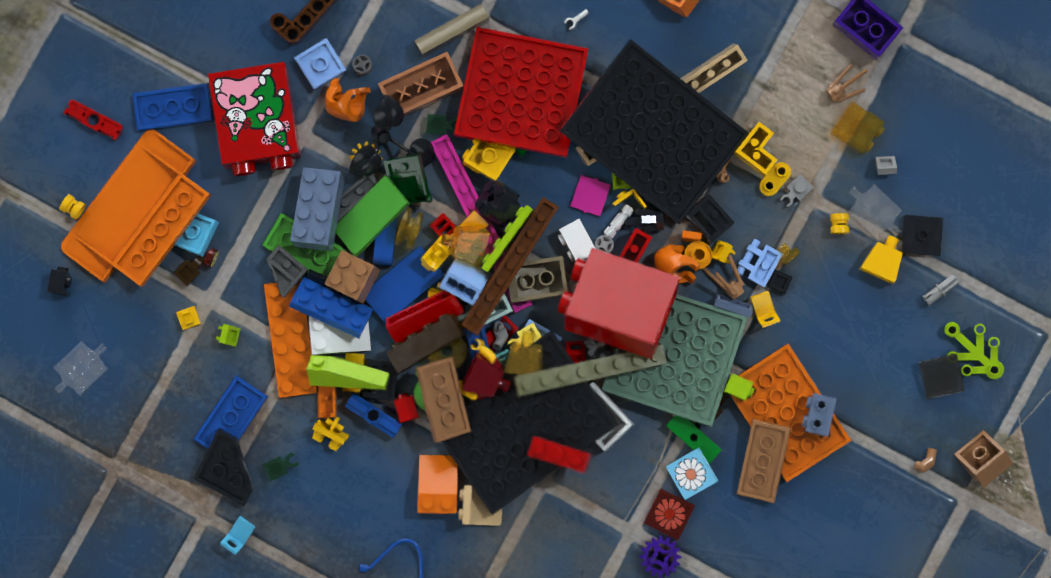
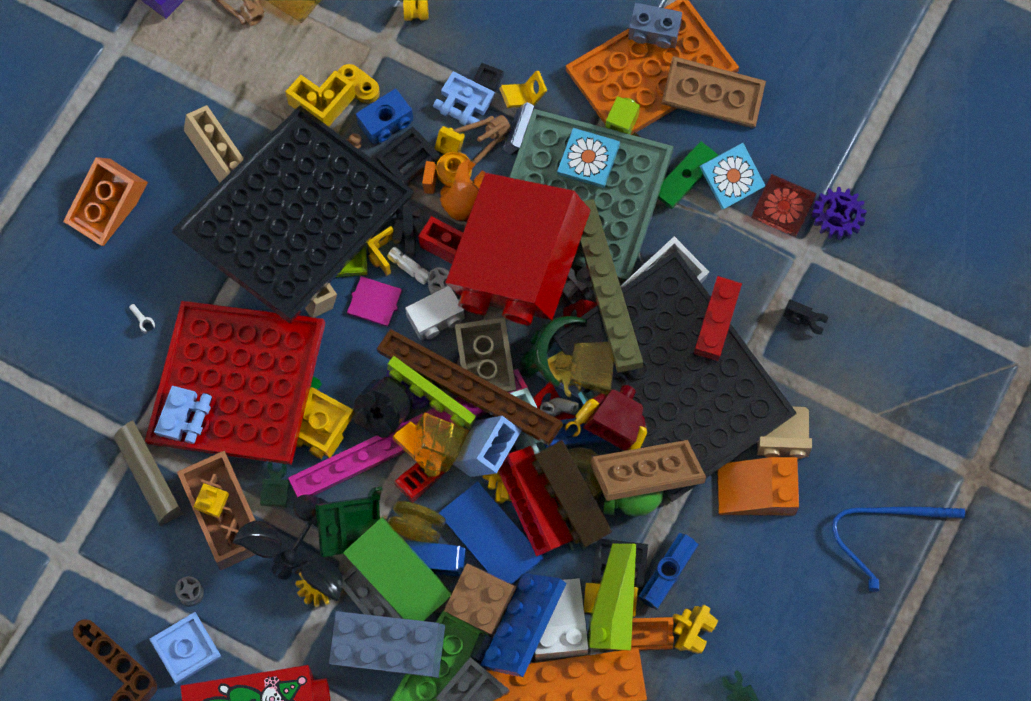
camera: 90 degrees left, 15 degrees down
orange piece [325,78,371,122] -> none
red brick [394,393,419,423] -> none
yellow hips [420,236,455,272] -> none
clear yellow tile [778,243,801,266] -> none
light grey plate [780,174,813,207] -> none
none -> light blue plate [154,386,212,444]
none -> yellow tile [193,483,229,518]
none -> blue brick [356,88,413,146]
none -> dark green piece [520,316,587,387]
none -> tile [557,128,620,188]
none -> black plate [783,299,829,335]

